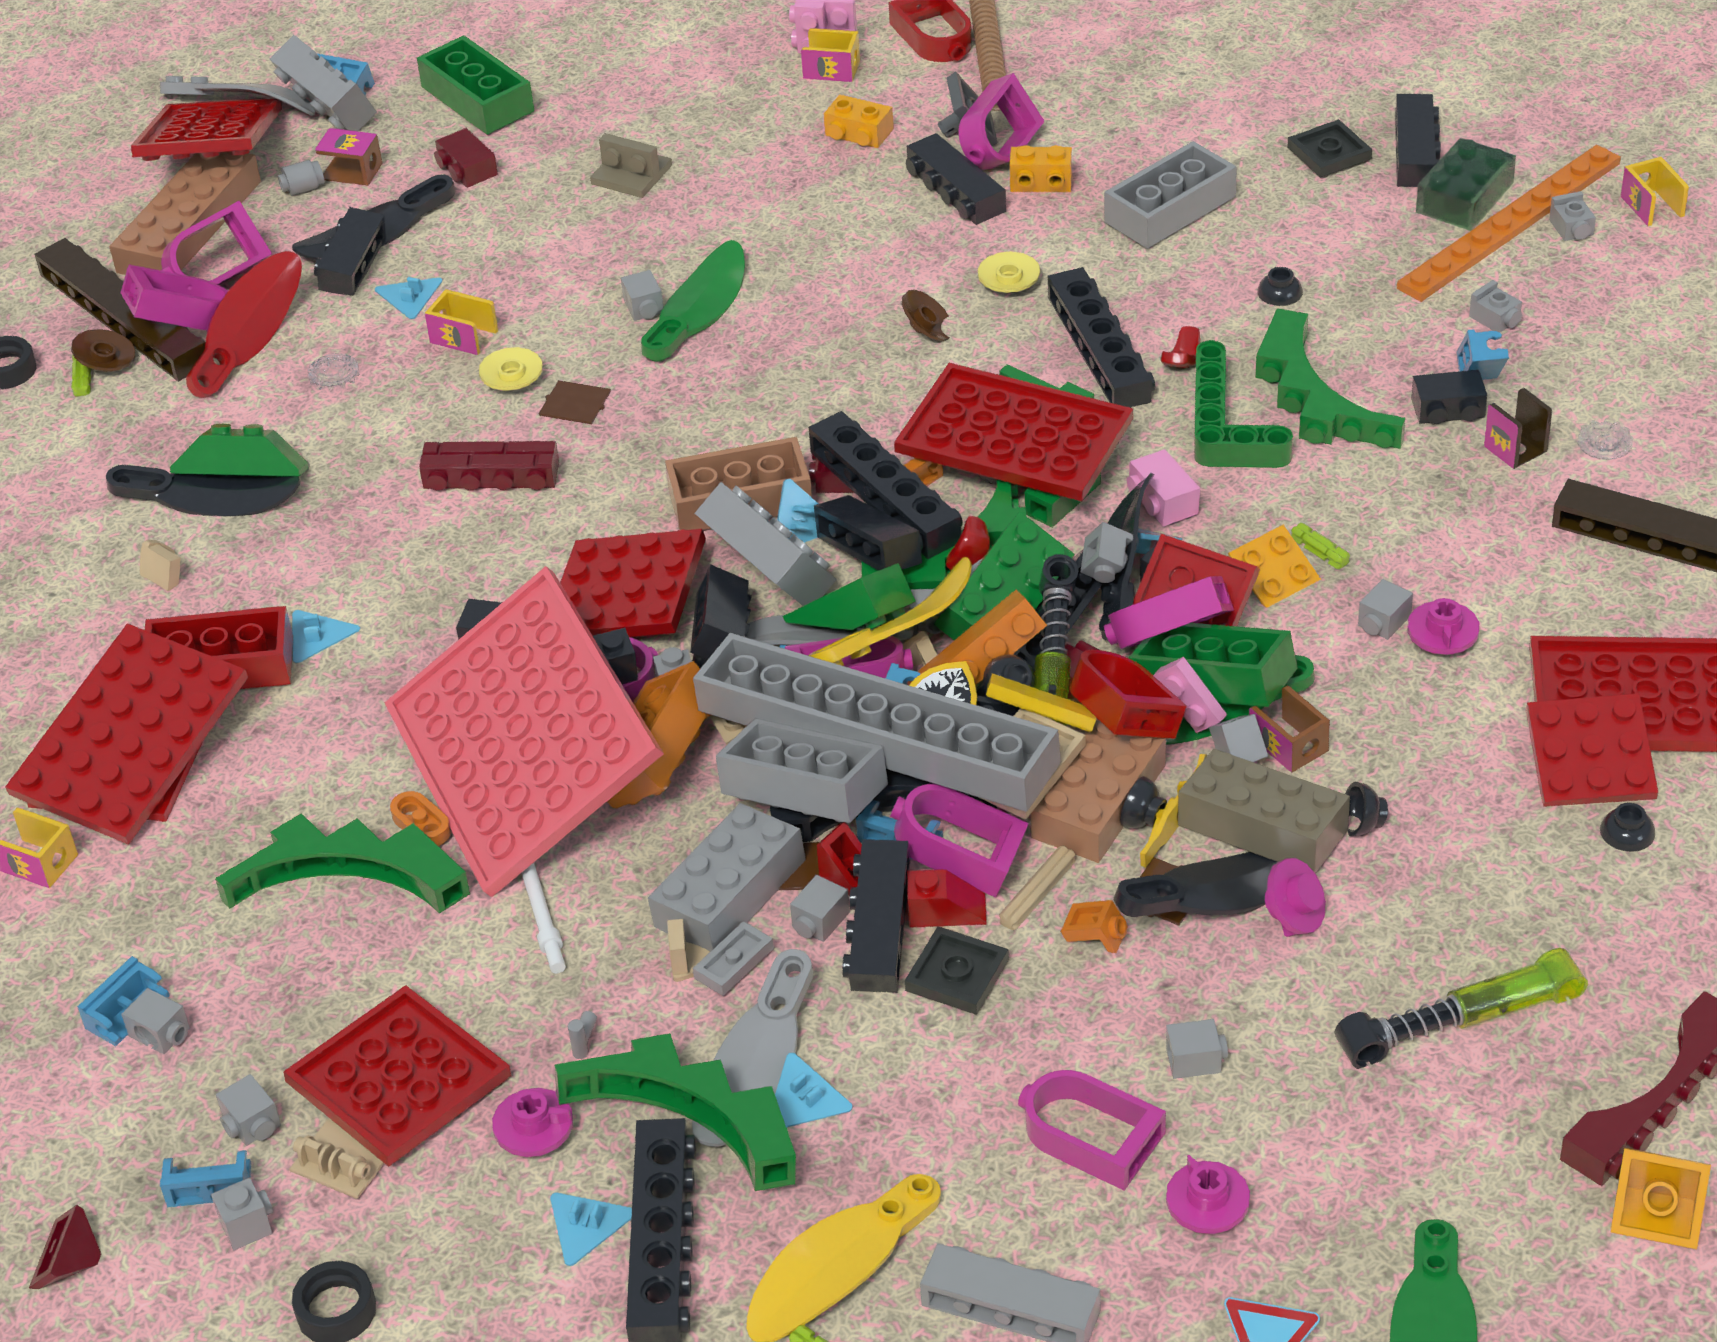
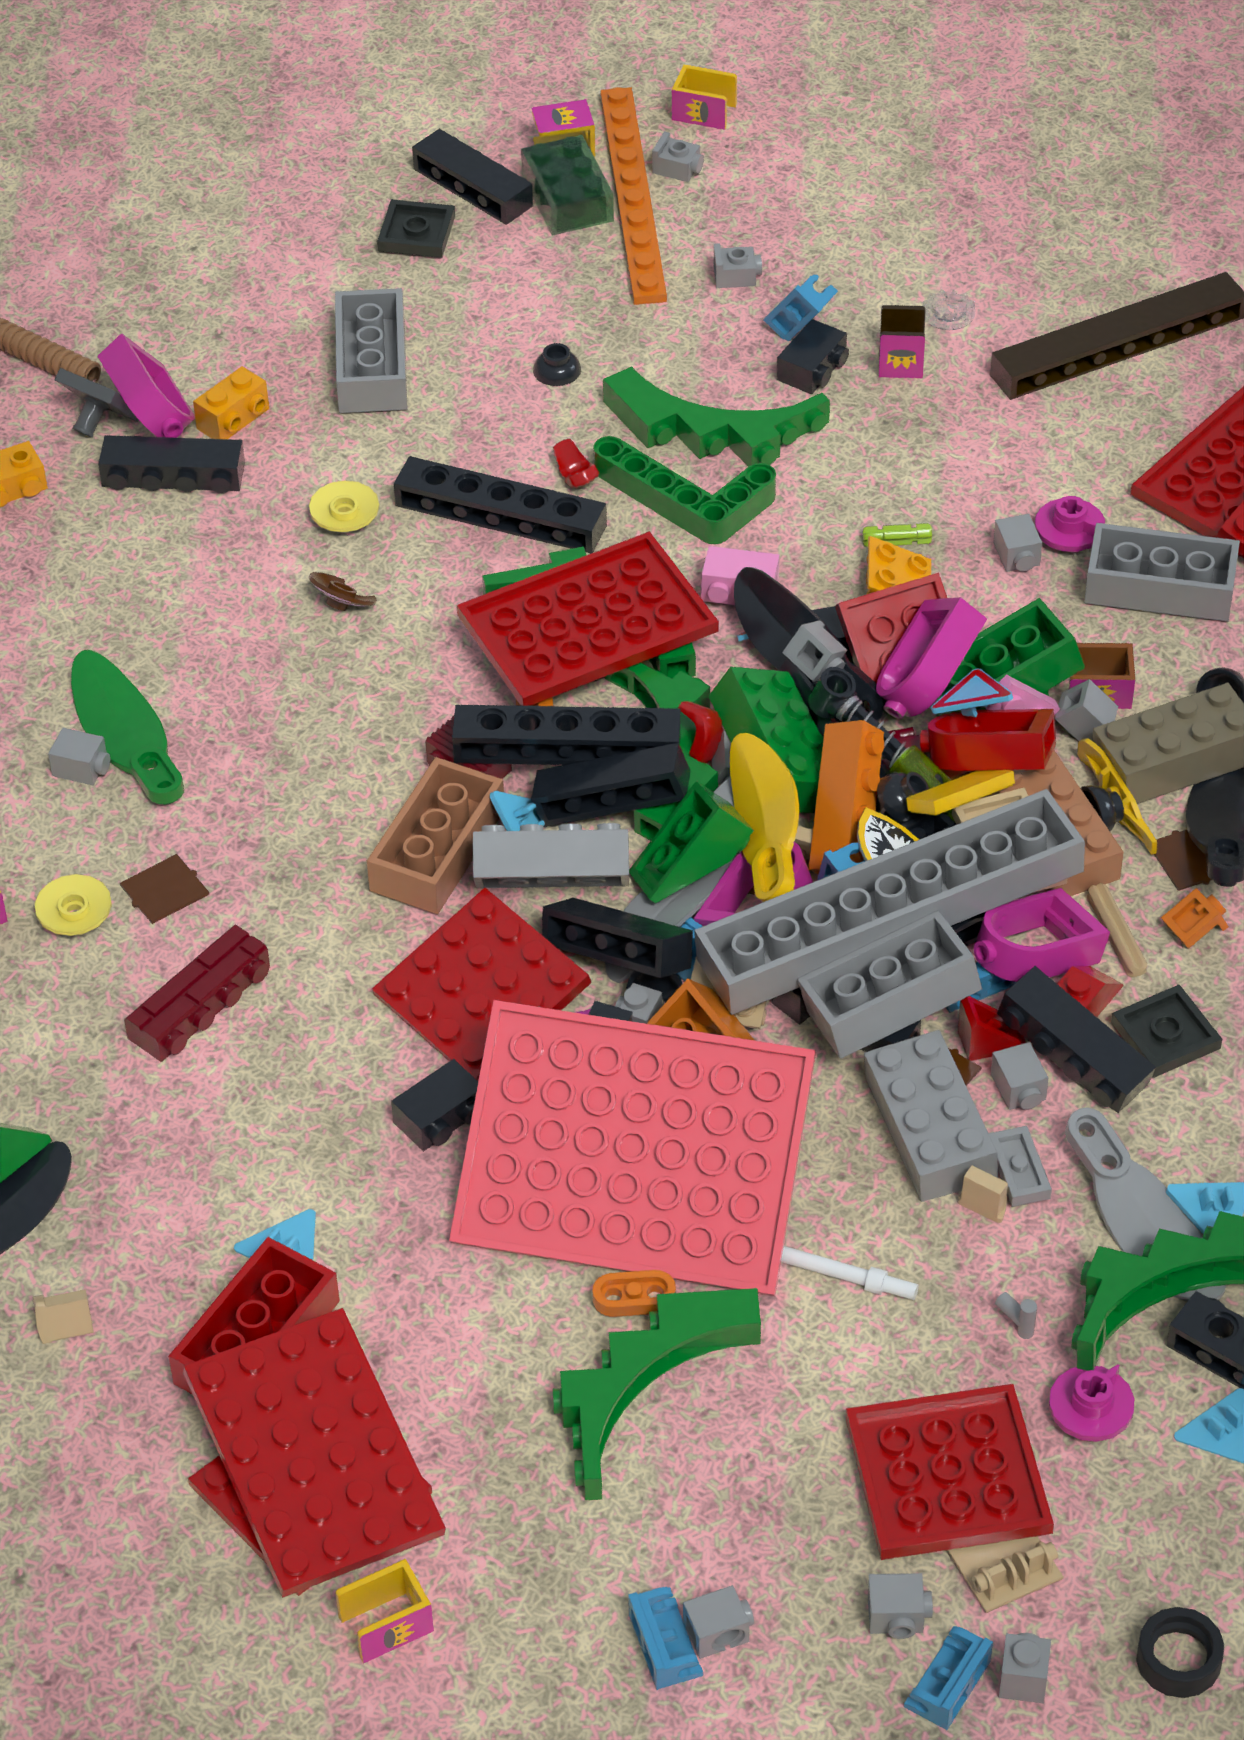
camera: 55 degrees left, 5 degrees up
none -> piece [532,99,596,164]
none -> medium azure piece [931,668,1013,717]
none -> light grey brick [1084,523,1240,622]

